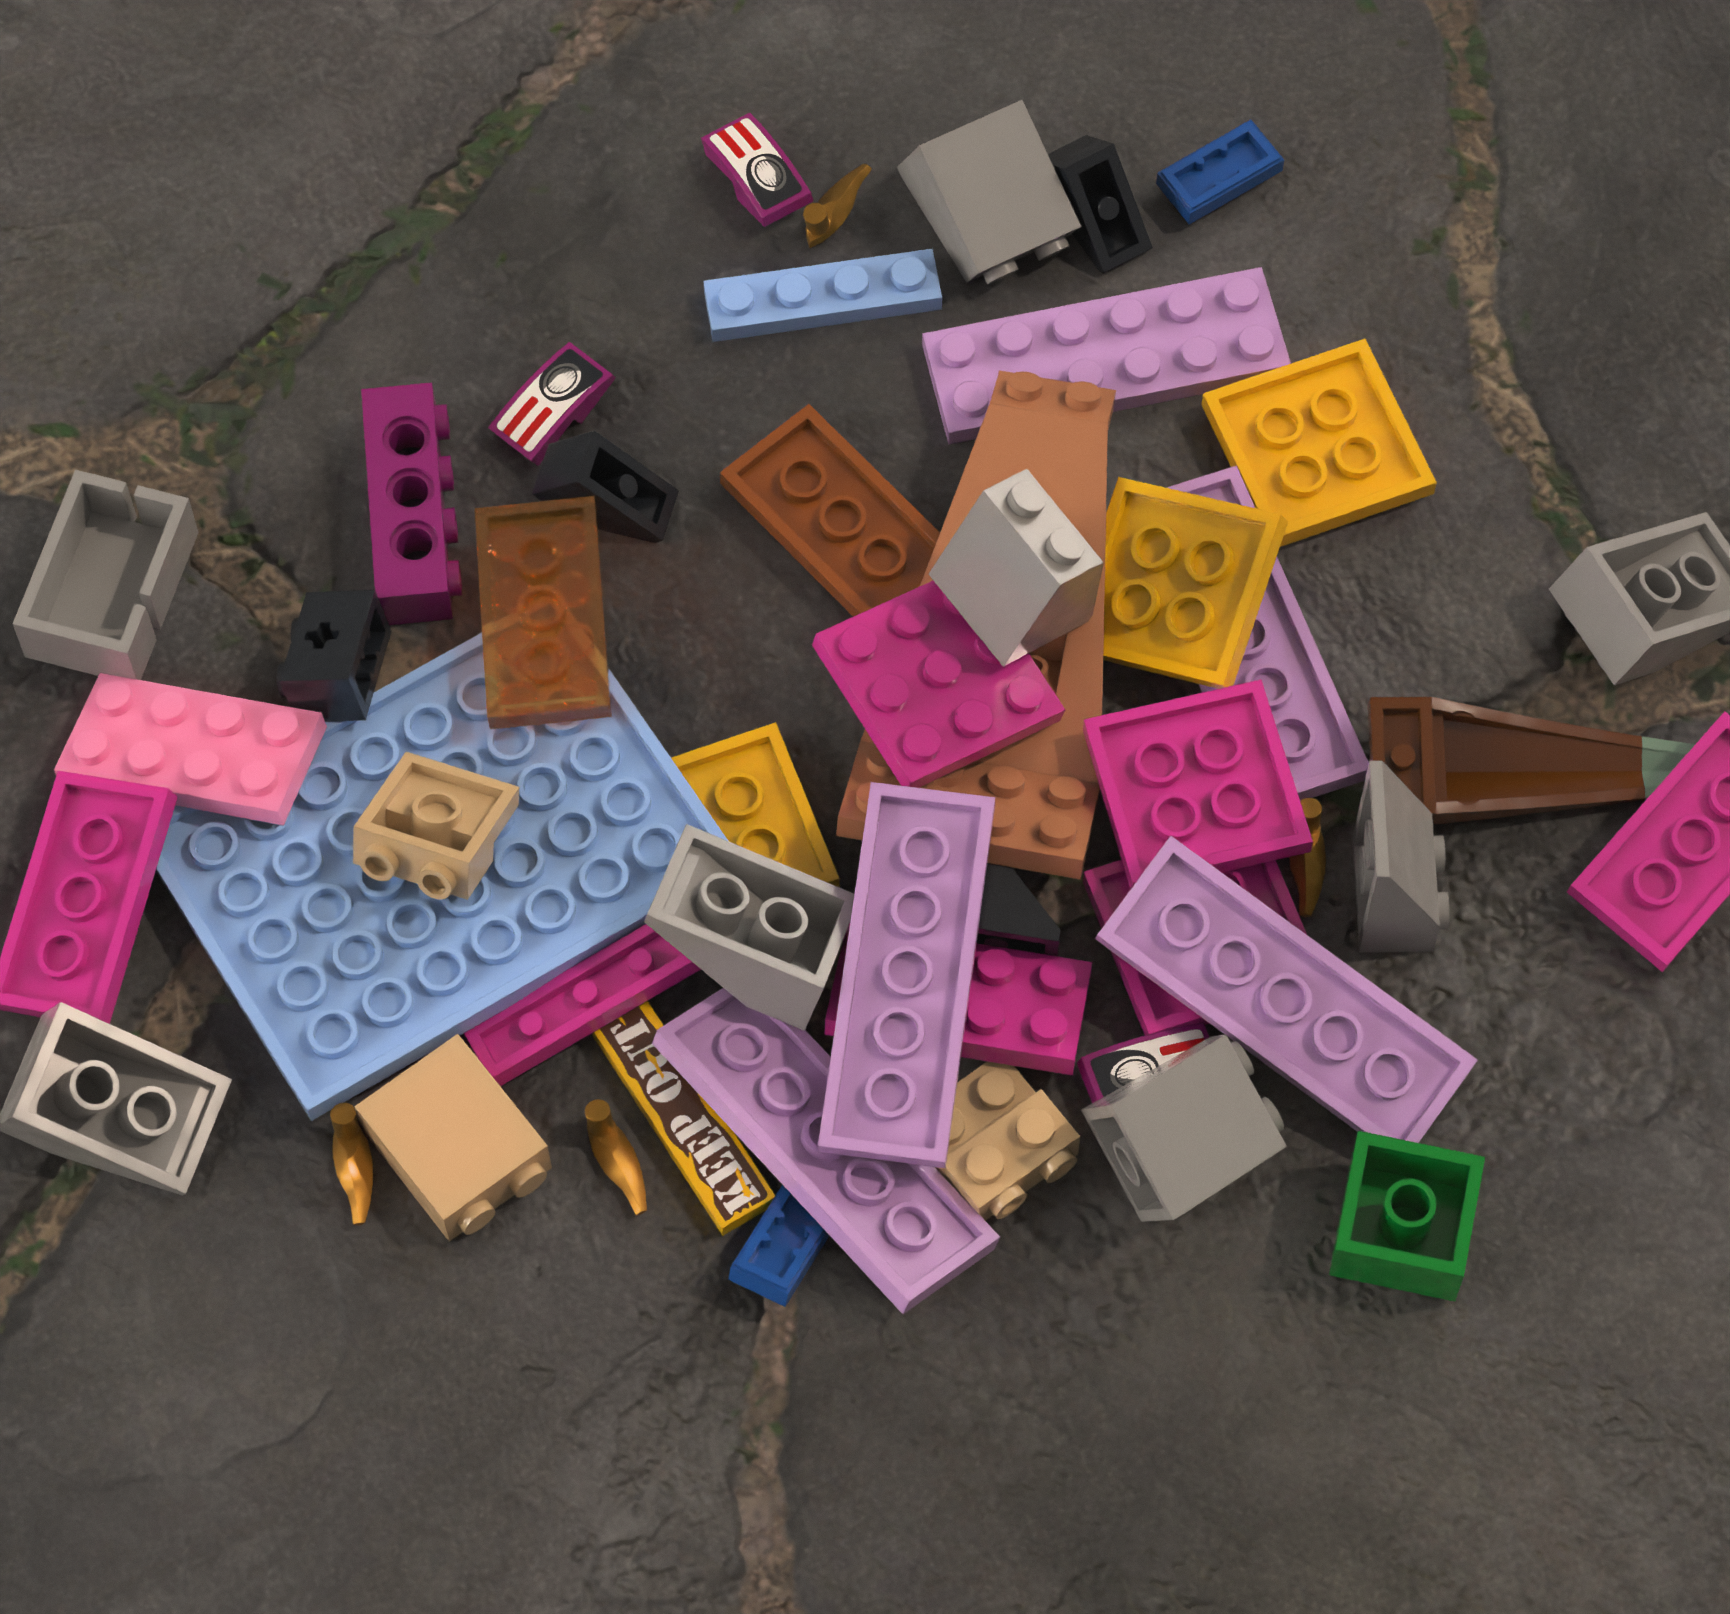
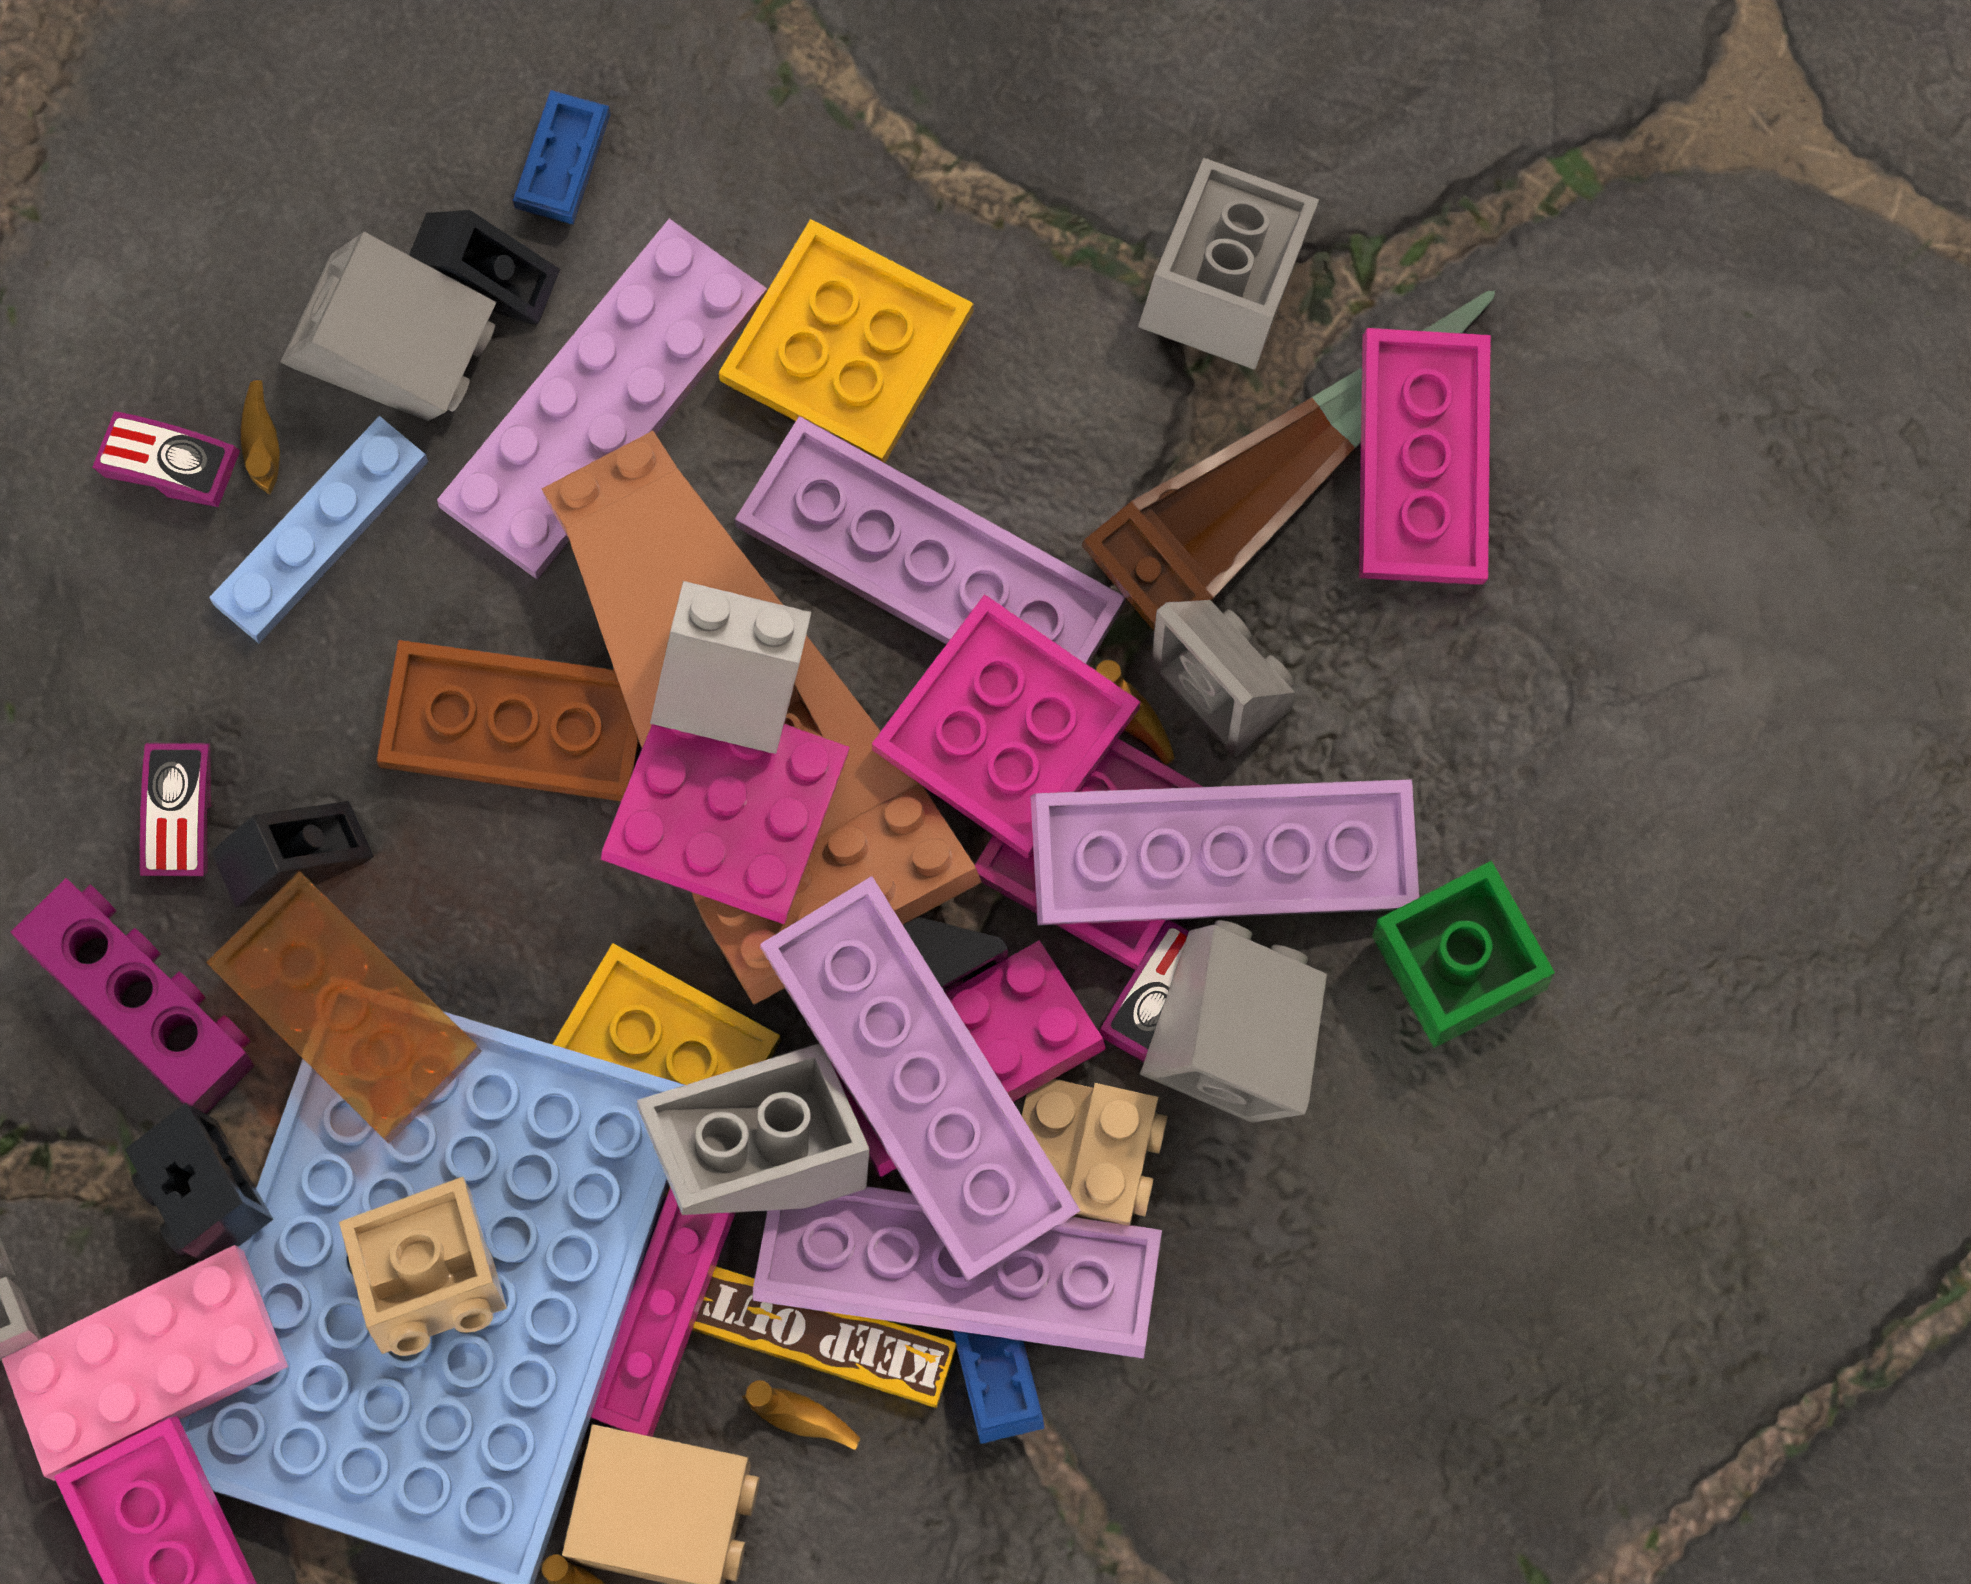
camera: 40 degrees left, 10 degrees up
yellow plate [1103,477,1288,689] -> none

